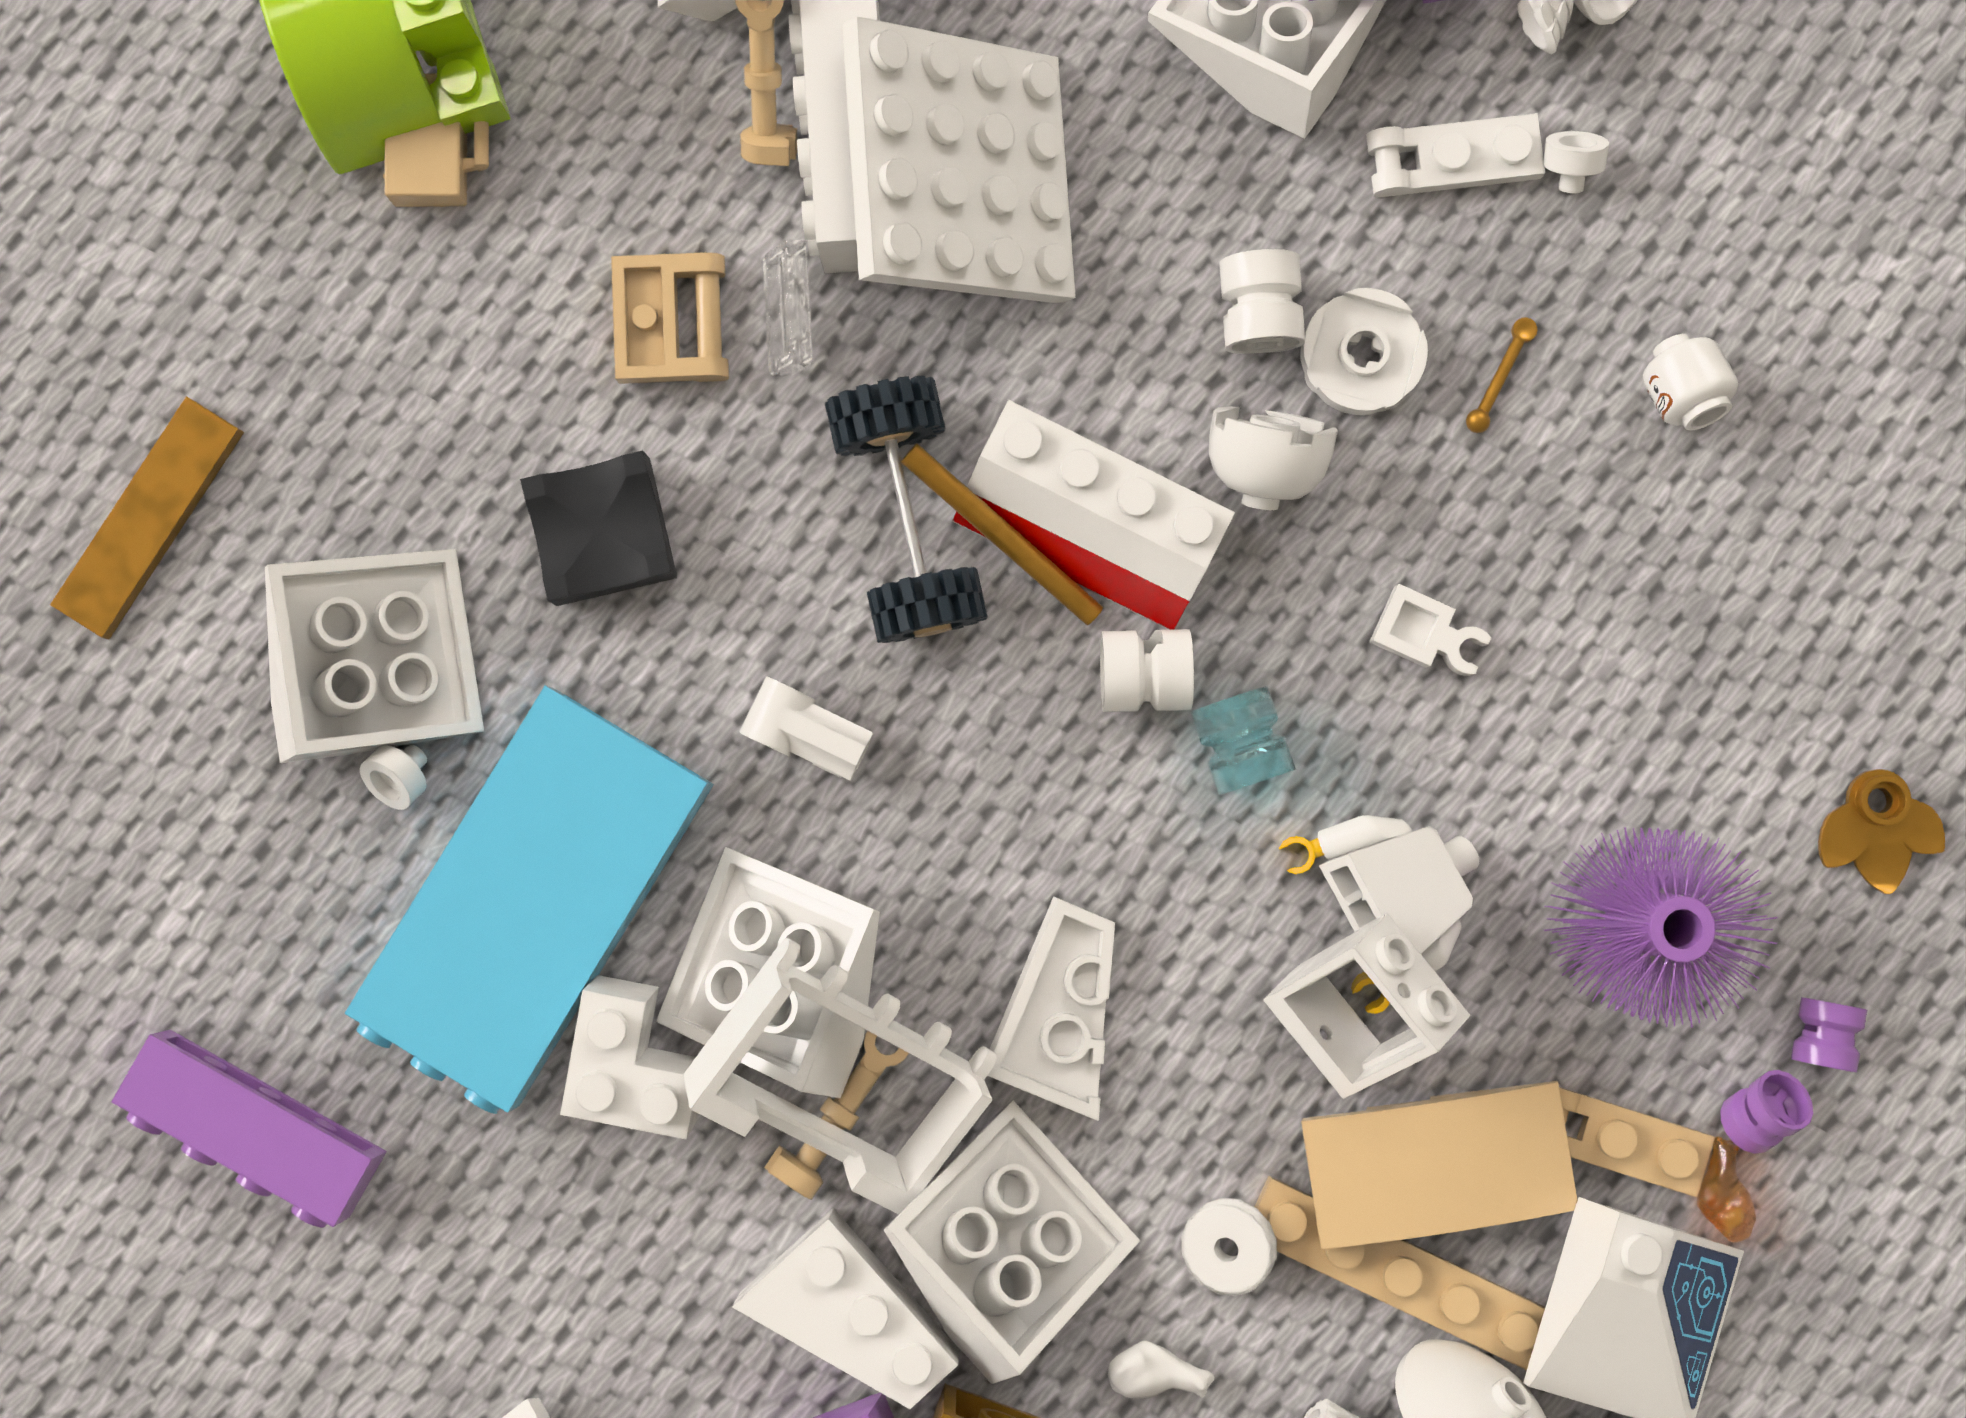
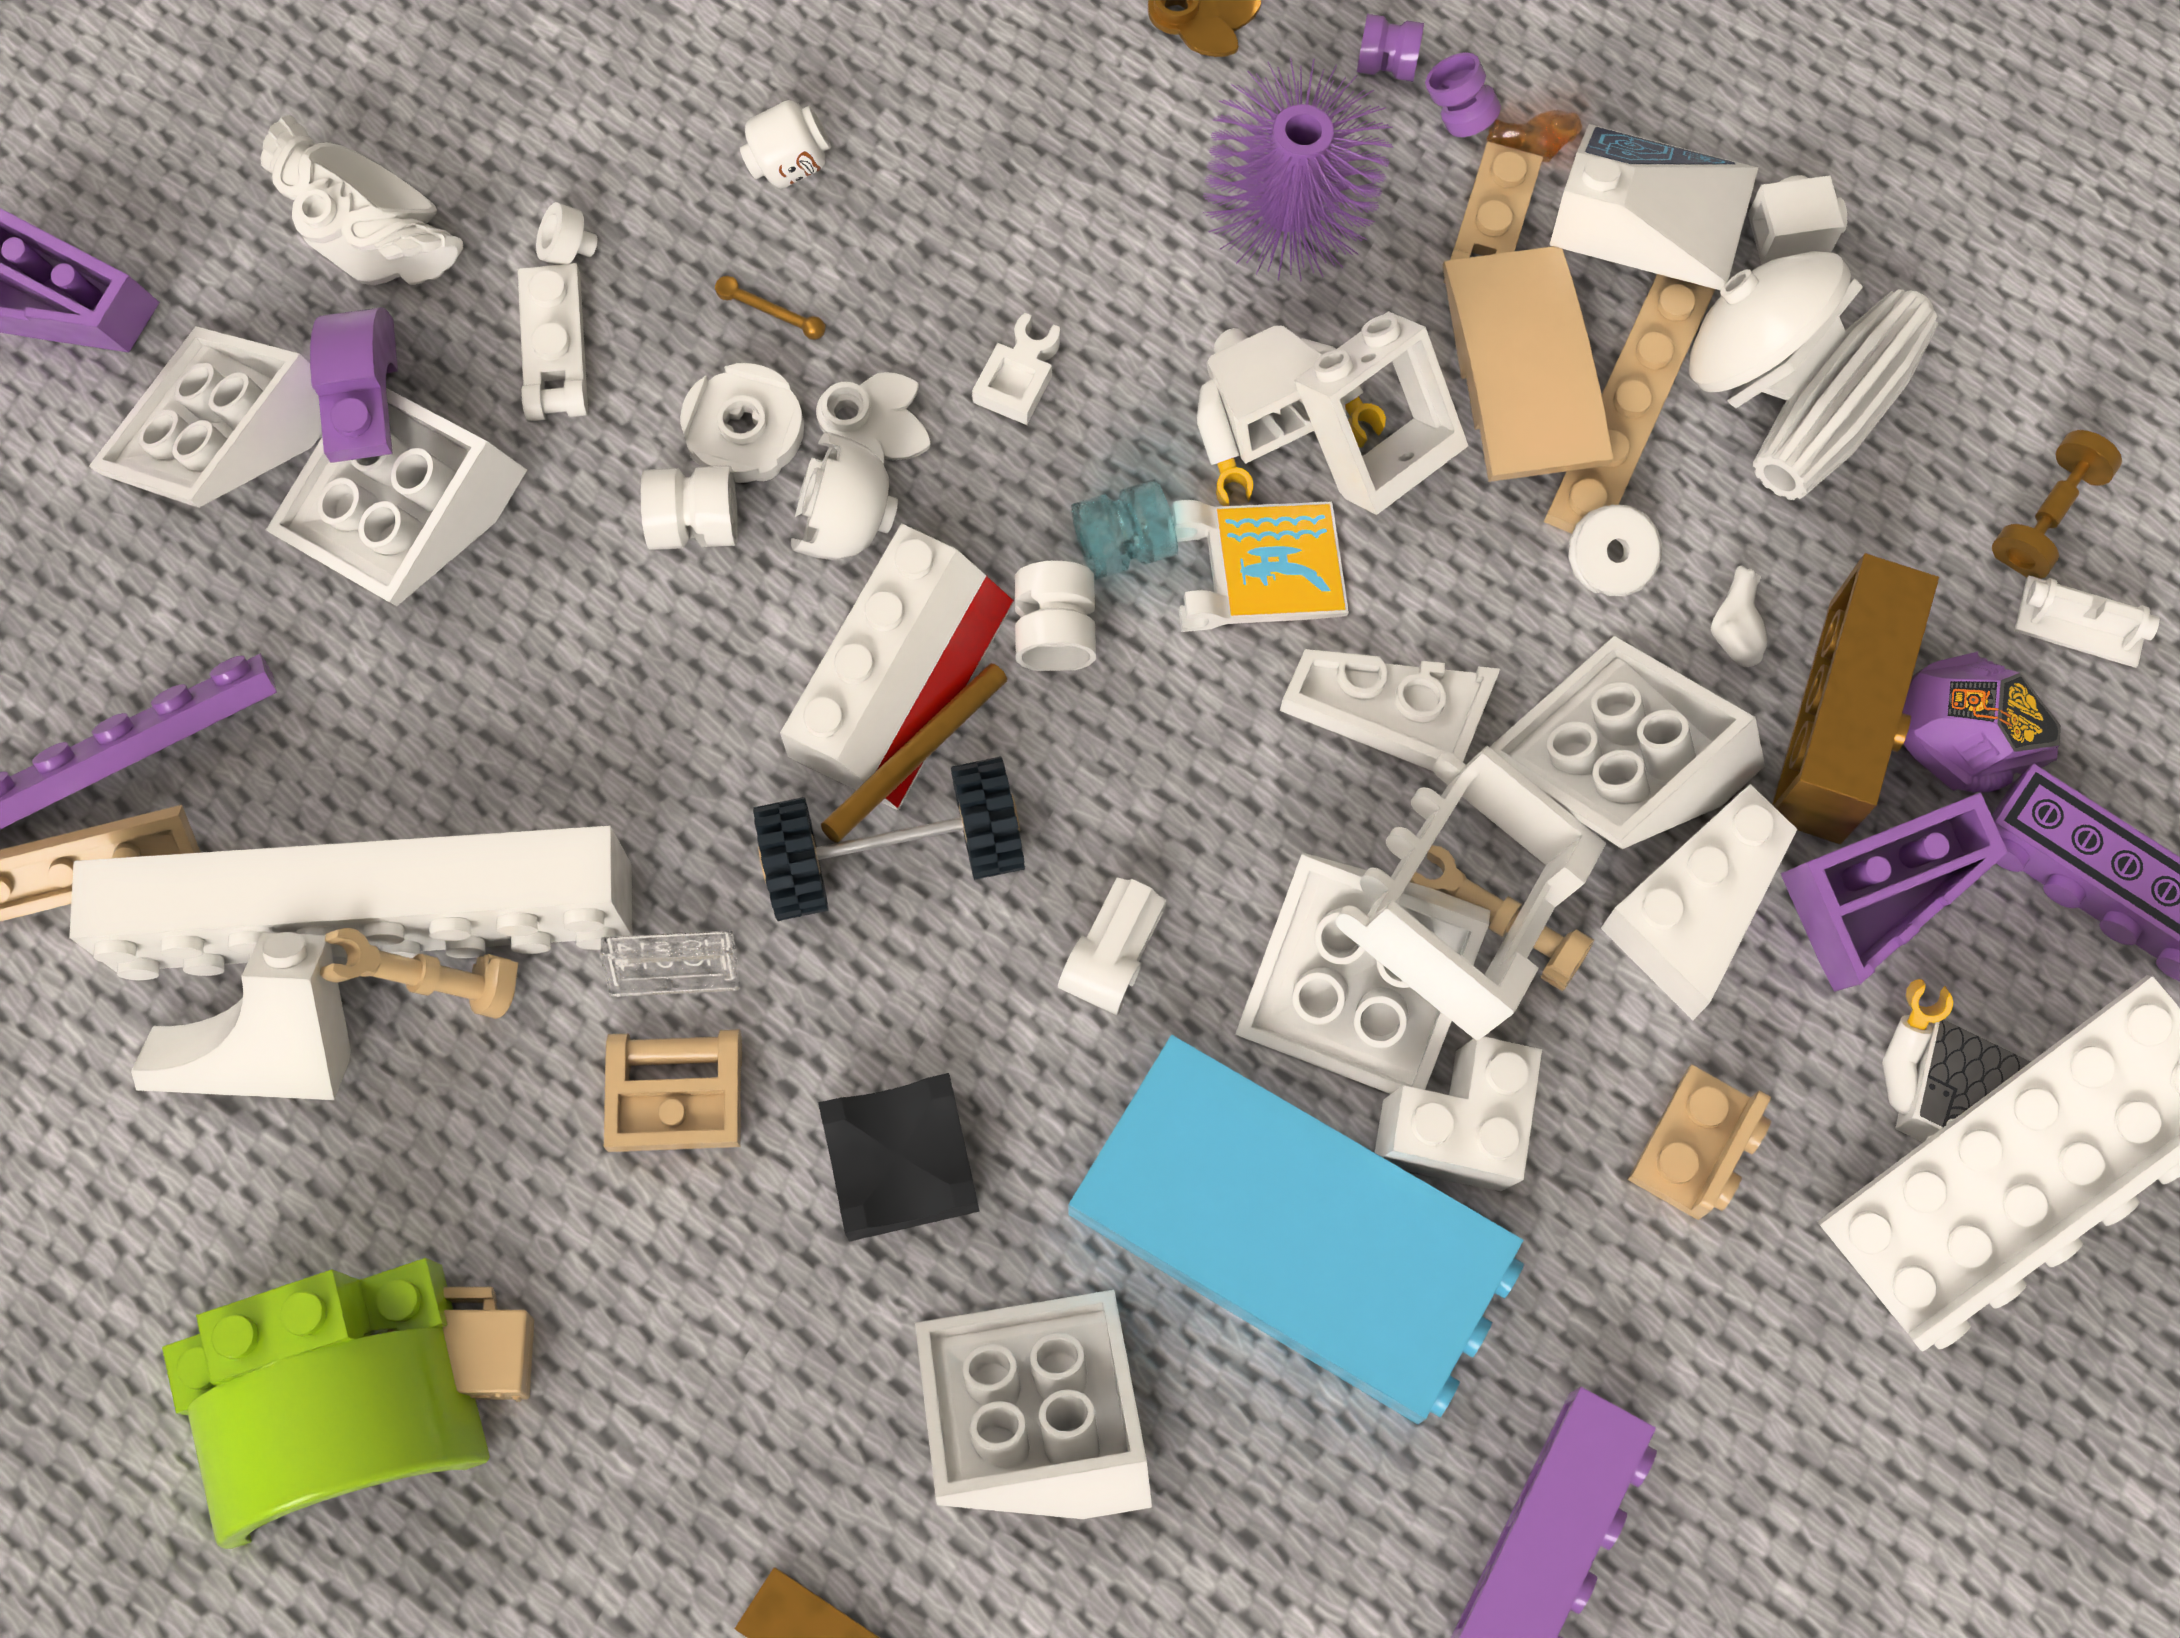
camera: 90 degrees left, 15 degrees down
white tile [360,745,427,810] -> none
white plate [842,16,1076,303] -> none
none -> white plate [816,372,931,465]
none -> flag [1167,500,1349,632]
none -> tan bracket [1627,1064,1771,1220]

